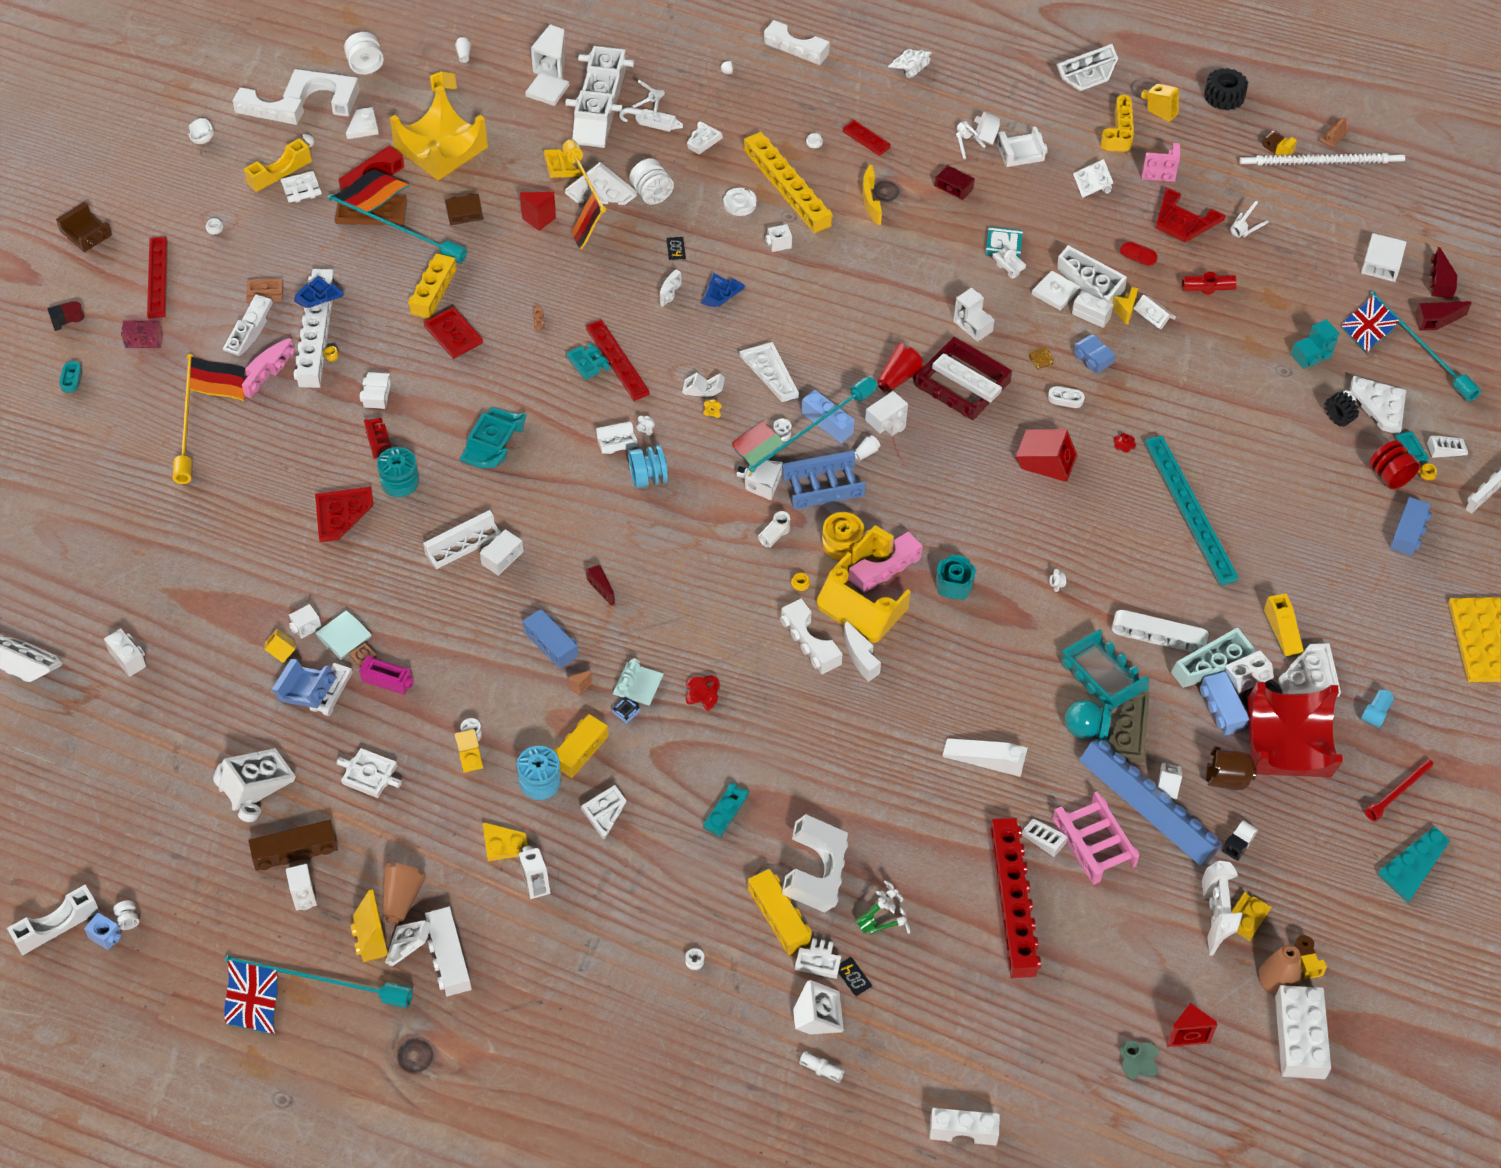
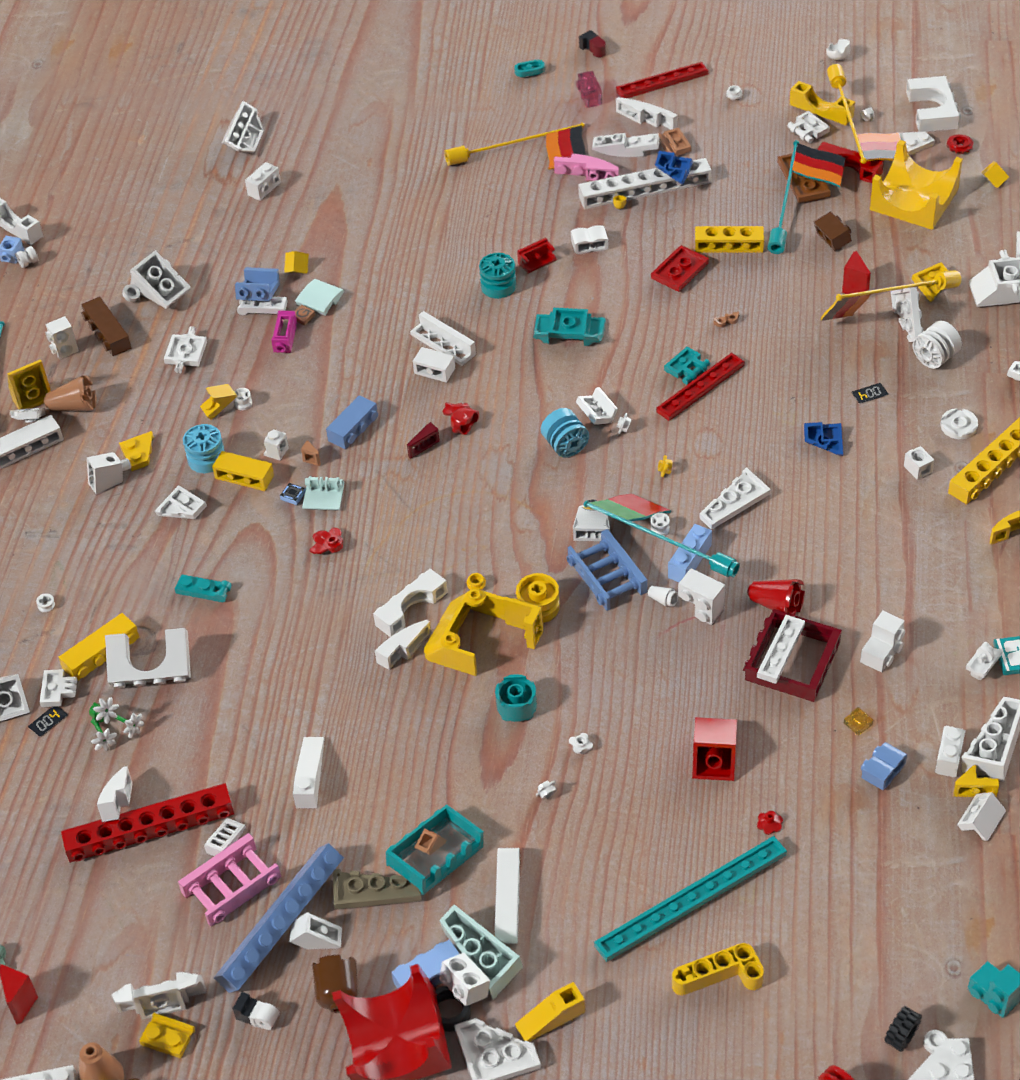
camera: 80 degrees right, 5 degrees down
reddish brown panel [56,202,112,252] -> none
white arch [232,87,304,125] -> none
white brick [289,604,322,639] -> none
red plate [315,487,374,543] -> none
white wheel [344,32,384,75] -> none
white slope [660,269,682,307] -> none
white slope [682,372,725,398] -> none
white piece [758,511,790,548] -> none
bright pink arch [849,531,923,594] -> none
white plate [1032,271,1080,311] -> none
white plate [1048,386,1085,408] -> none
teal tile [1065,700,1113,742] -> none
none -> white slope [97,766,133,822]
none -> white brick [264,429,289,460]
none -> nougat slope [414,829,447,855]
none -> red animal [442,402,479,435]
none -> white plate [569,733,593,754]
none -> white slope [616,97,677,129]
none -> yellow beam [672,943,764,995]
none -> flag [827,64,901,164]
none -> red gear [947,134,974,154]

